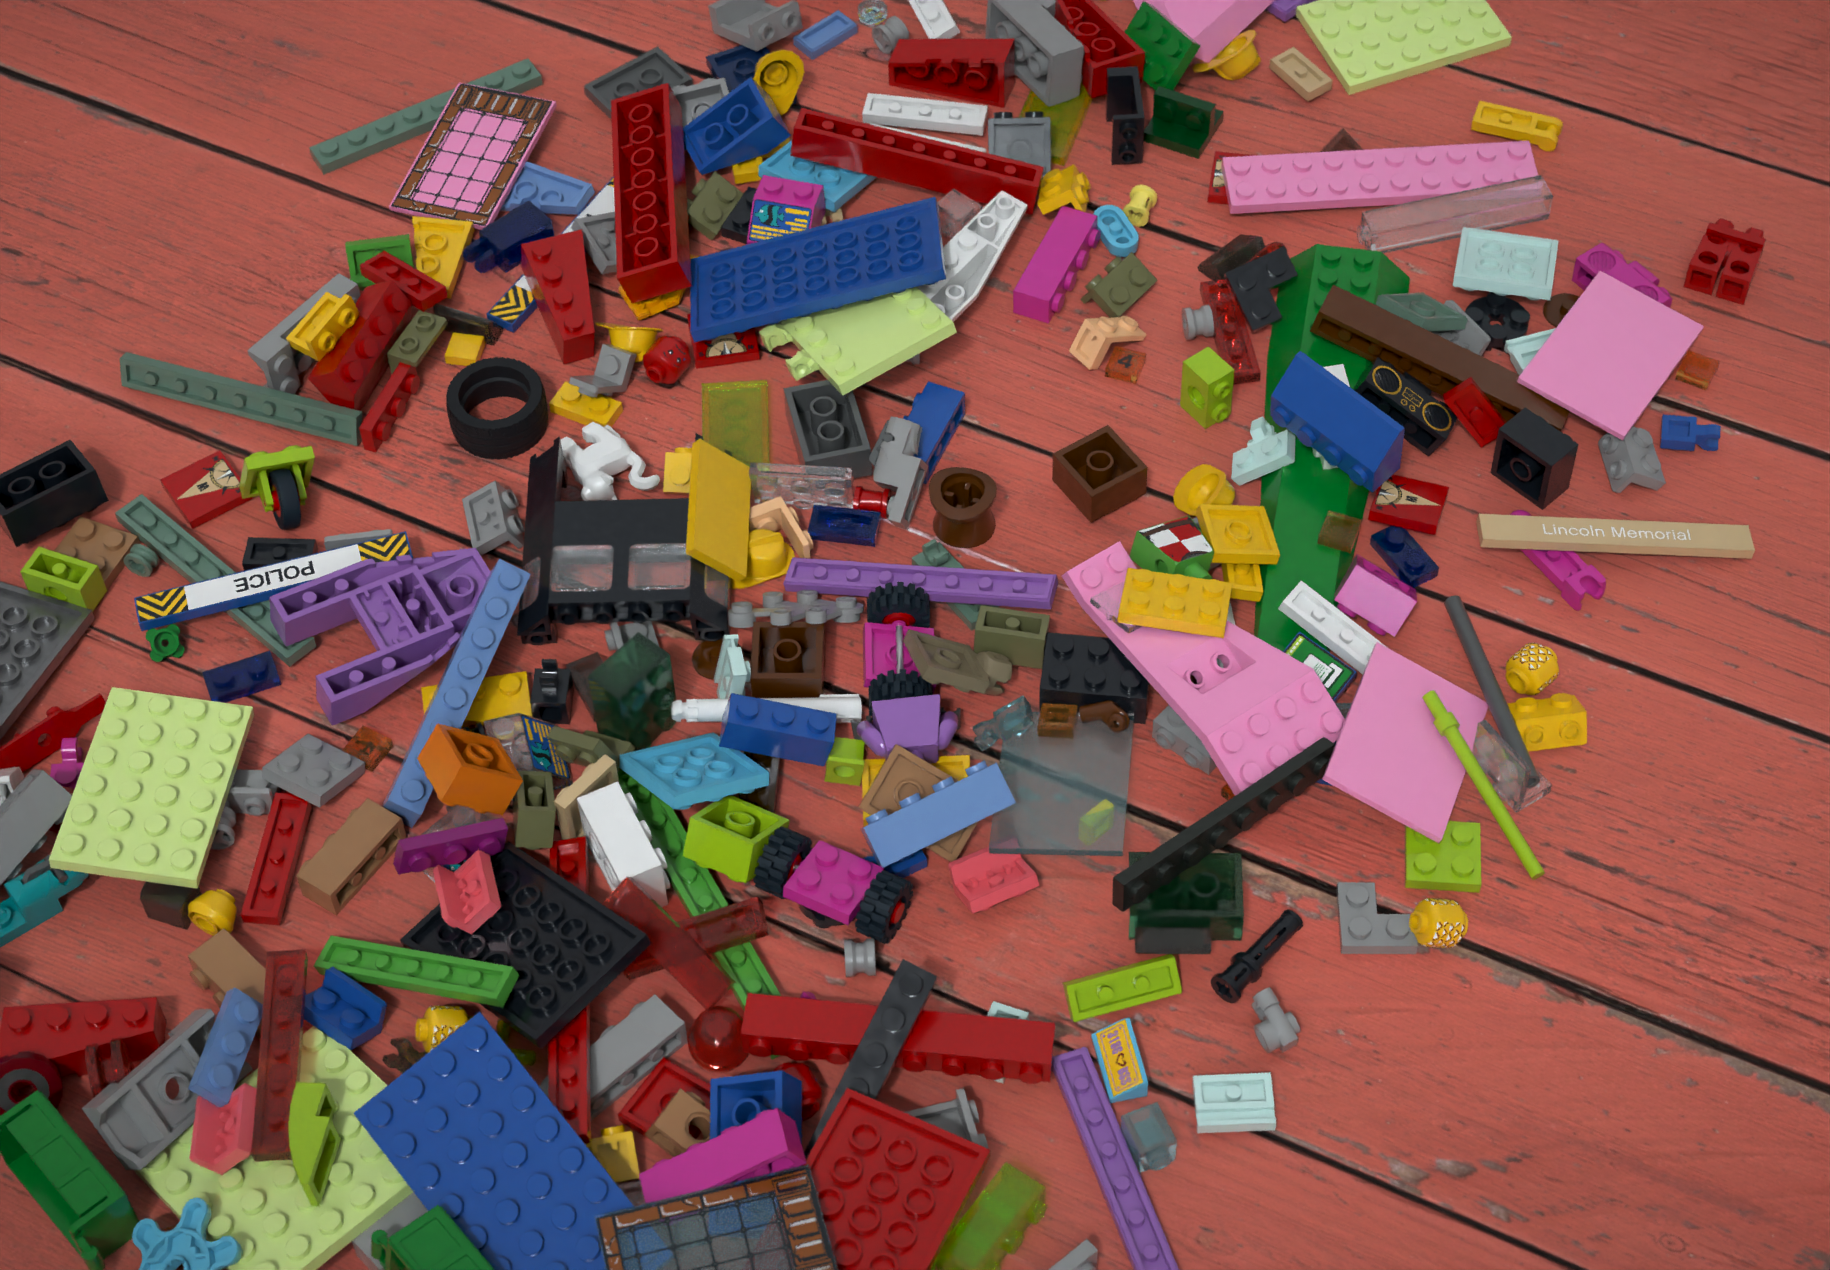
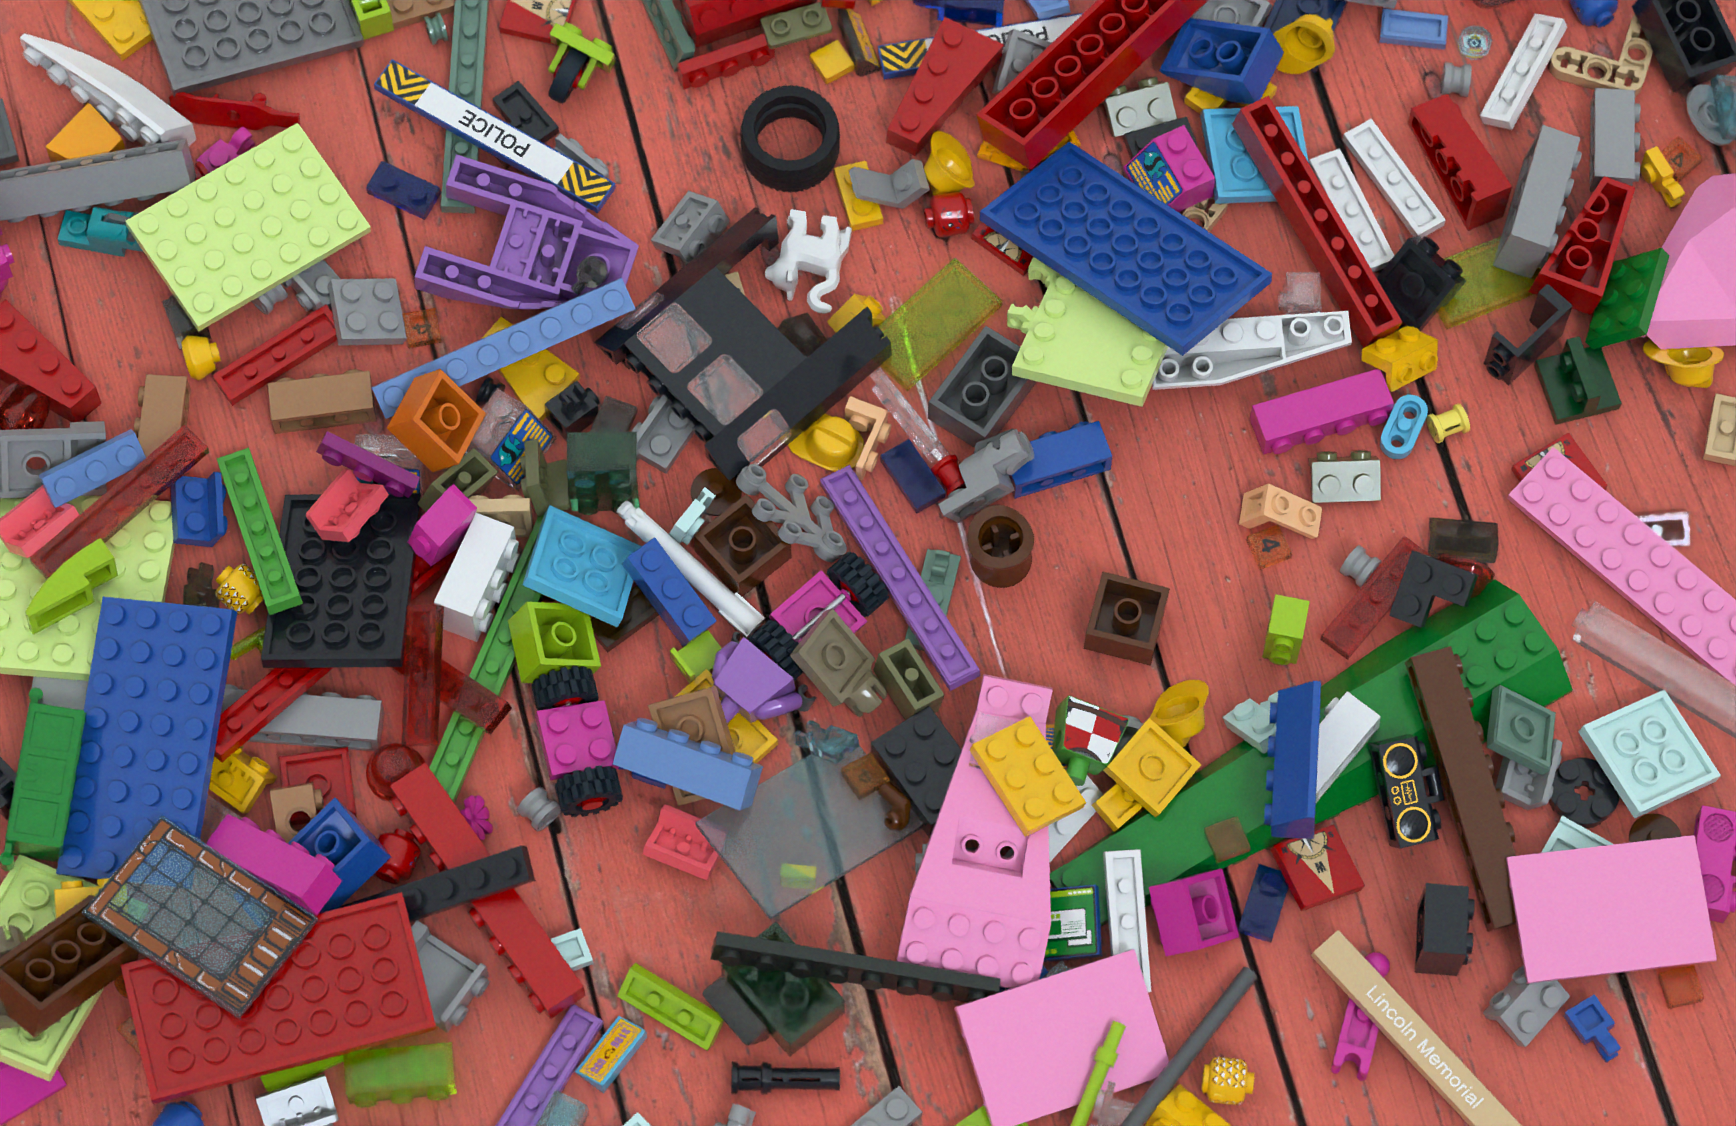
camera: 45 degrees right, 15 degrees up
green plate [145,624,184,662] -> none
yellow tile [686,439,752,582] -> none
red plate [1443,377,1507,448] -> none
none -> dark pink slope [407,484,477,566]
none -> clear smoke piece [571,256,608,295]

